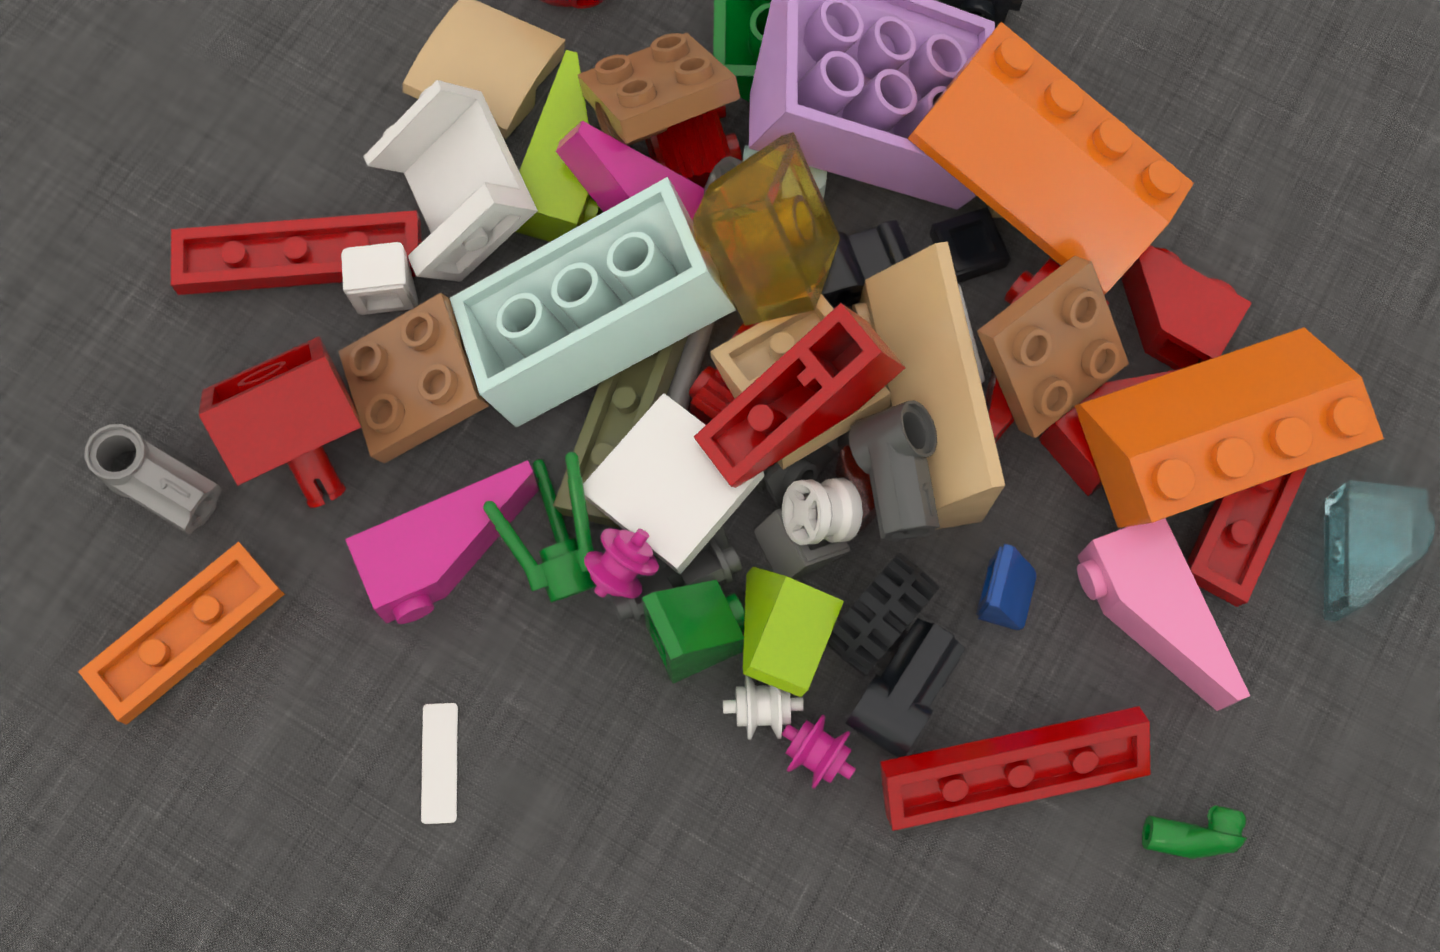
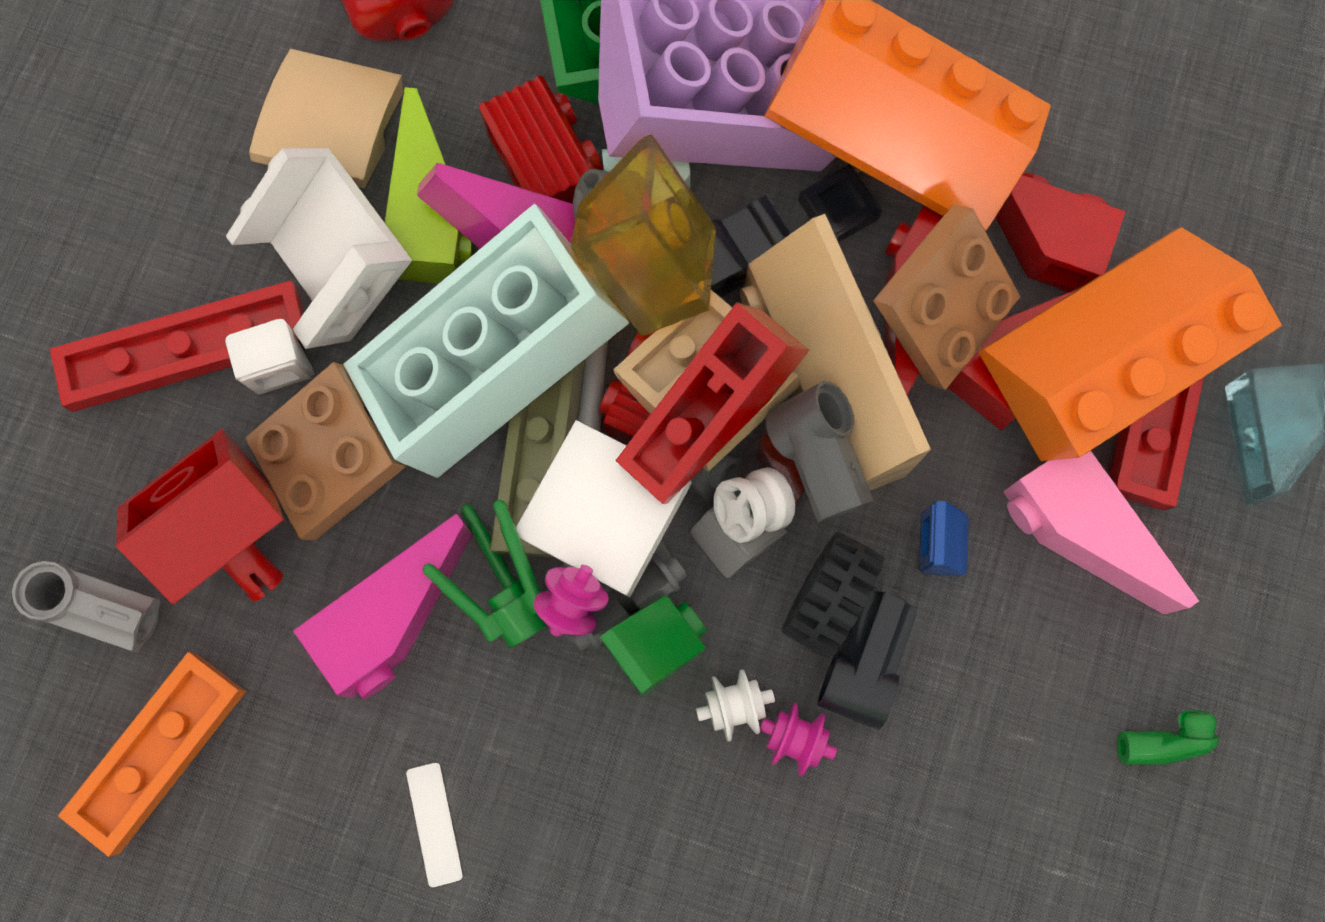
camera: 10 degrees left, 5 degrees up
medium nougat plate [577,33,740,146] -> none
lime slope [743,567,844,697] -> none
red plate [880,706,1151,831] -> none

